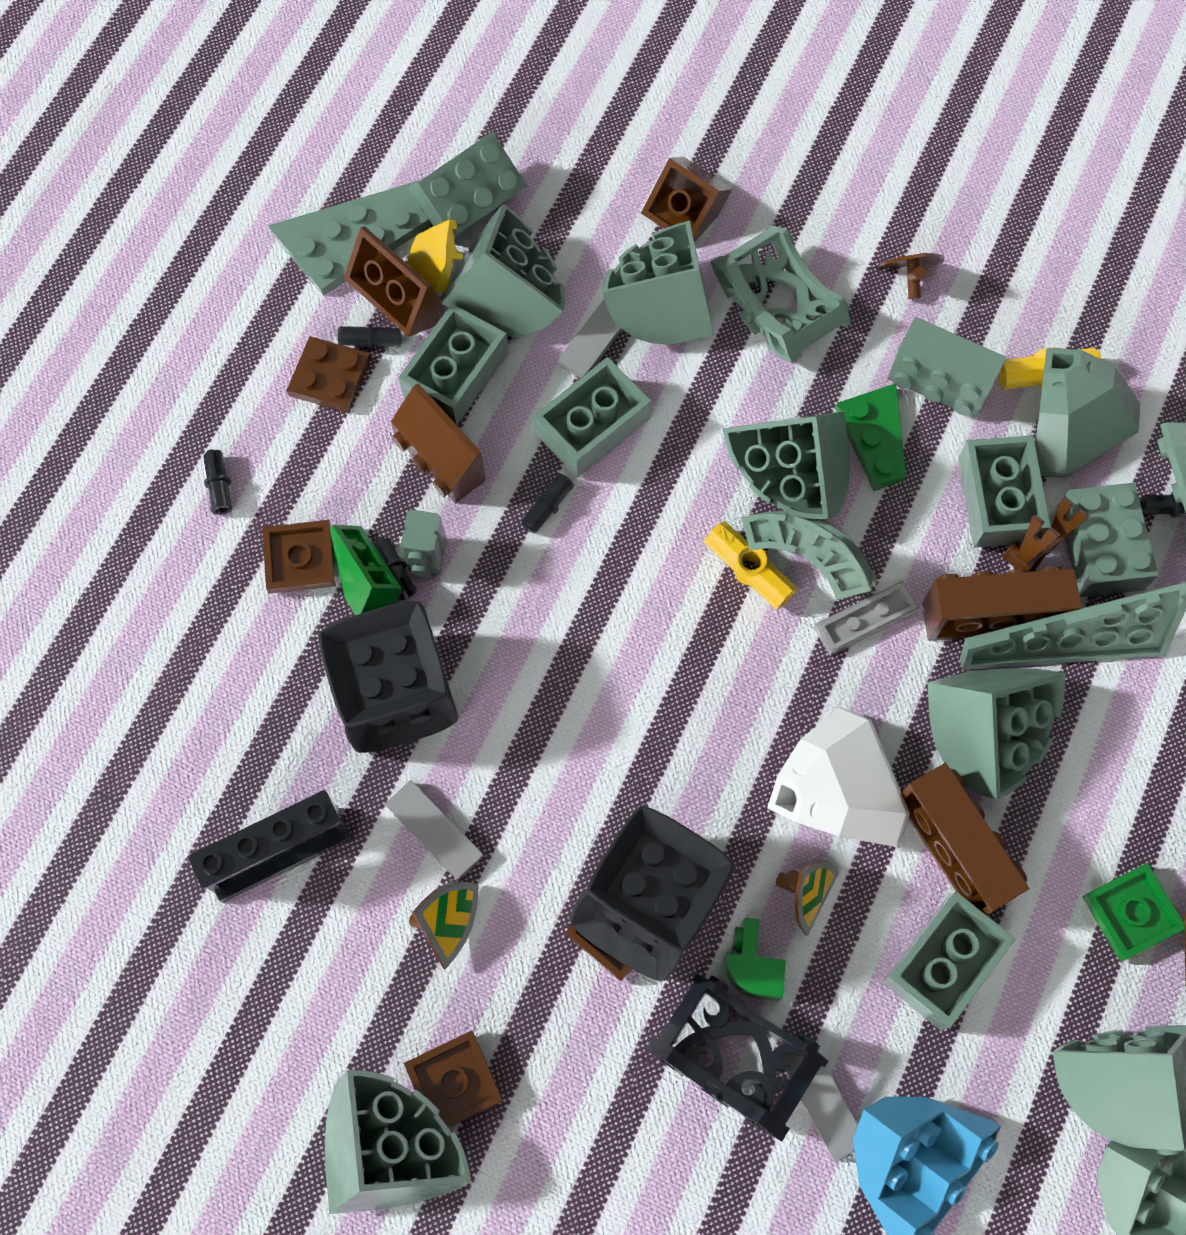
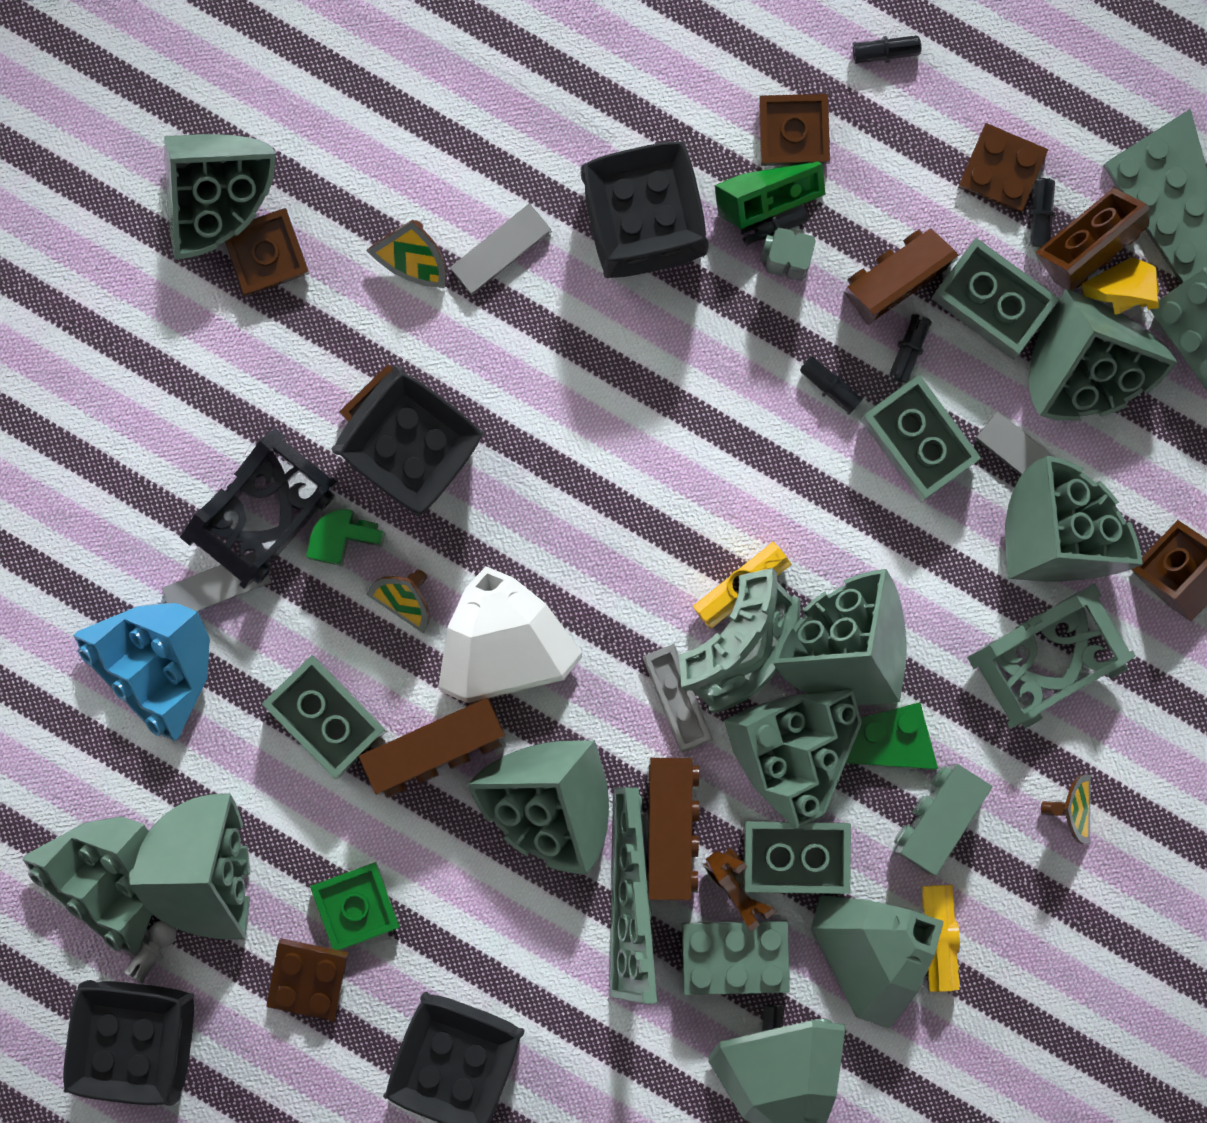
camera: 95 degrees right, 15 degrees up
black fence [189,790,353,903] -> none
none -> sand green brick [724,690,862,828]
none -> black axle [889,314,932,383]

